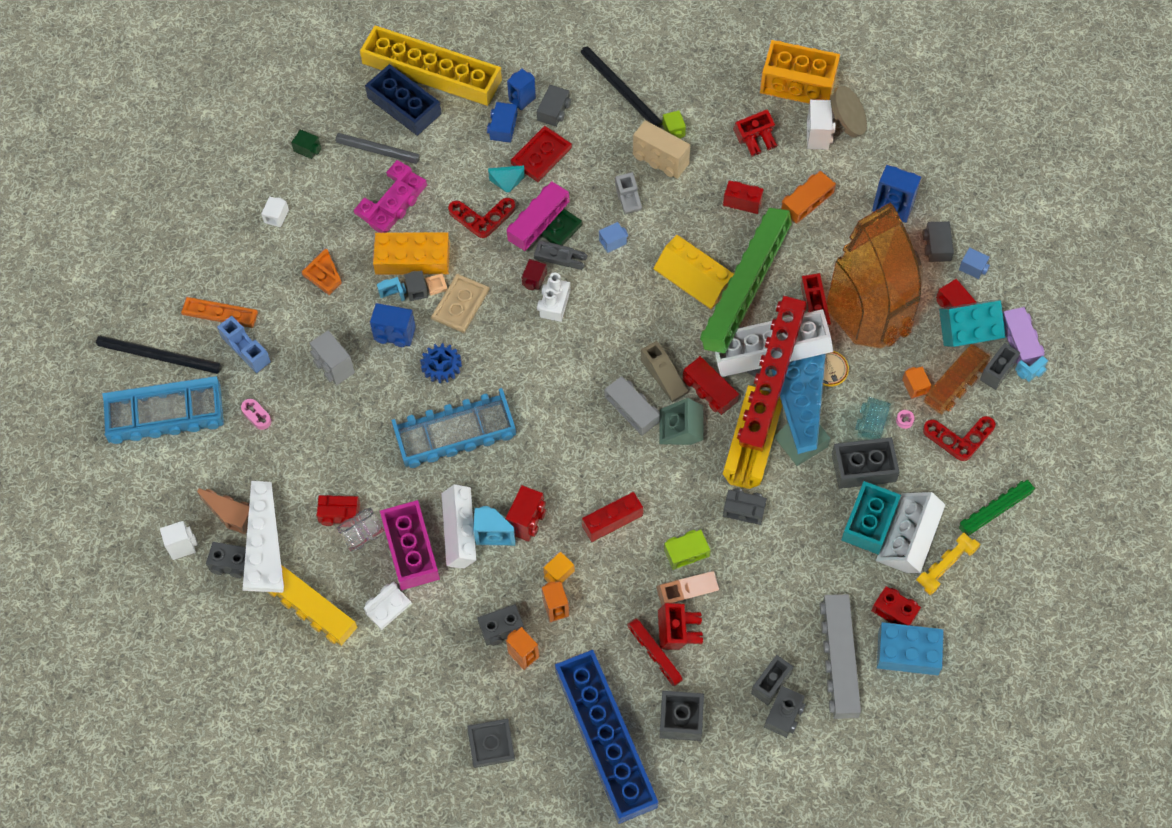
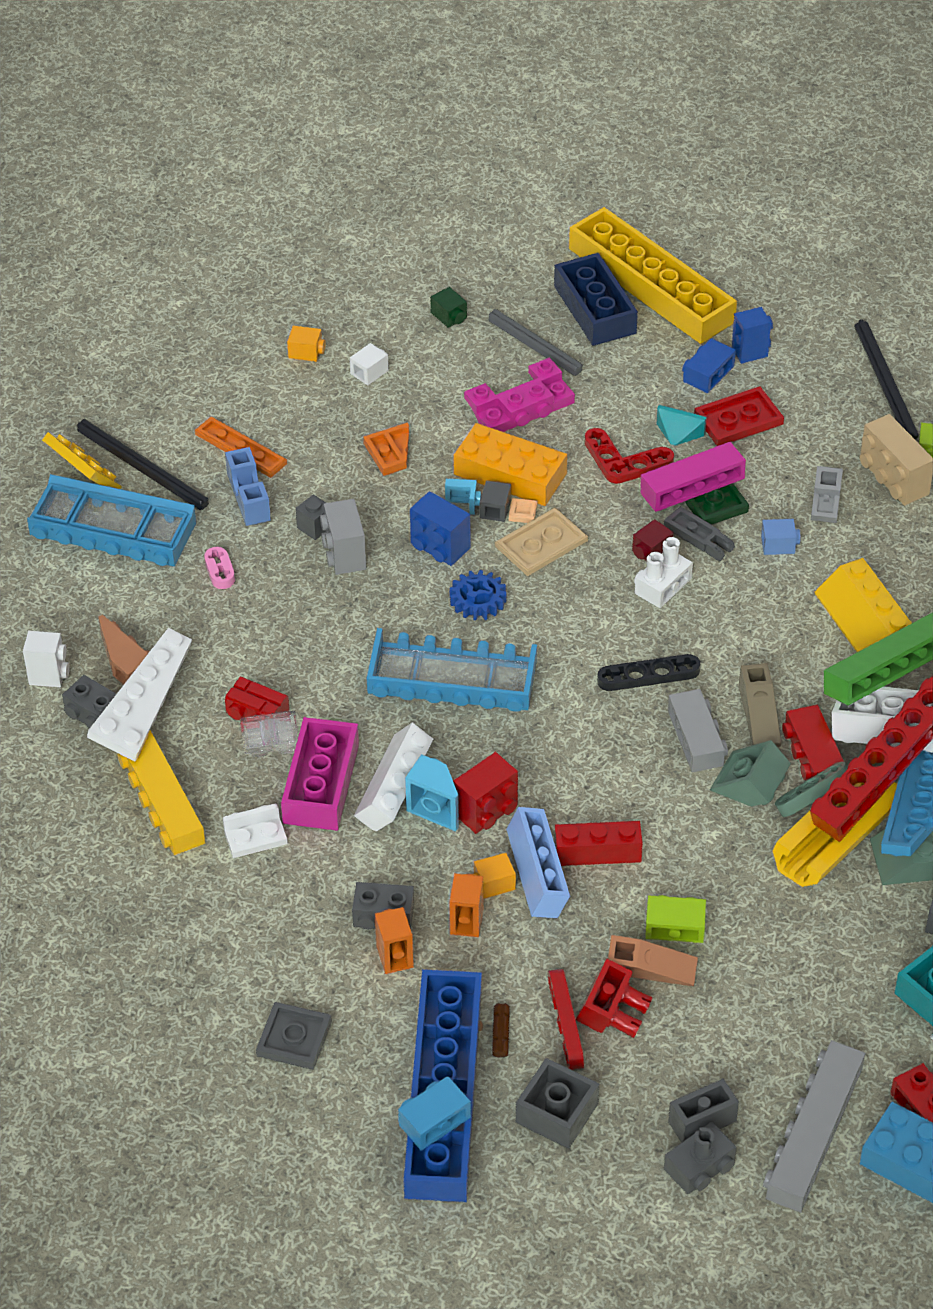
camera: 25 degrees right, 15 degrees down
dark grey brick [537,85,571,127] -> none
dark grey brick [722,488,767,525] -> none
none -> yellow plate [42,432,122,489]
none -> light orange brick [287,326,325,362]
none -> dark grey brick [295,494,326,540]
none -> dark azure brick [398,1076,471,1151]
none -> reddish brown axle [492,1003,510,1058]
none -> light blue brick [506,807,570,918]
none -> black beam [597,654,701,691]
none -> sand green beam [775,762,848,817]

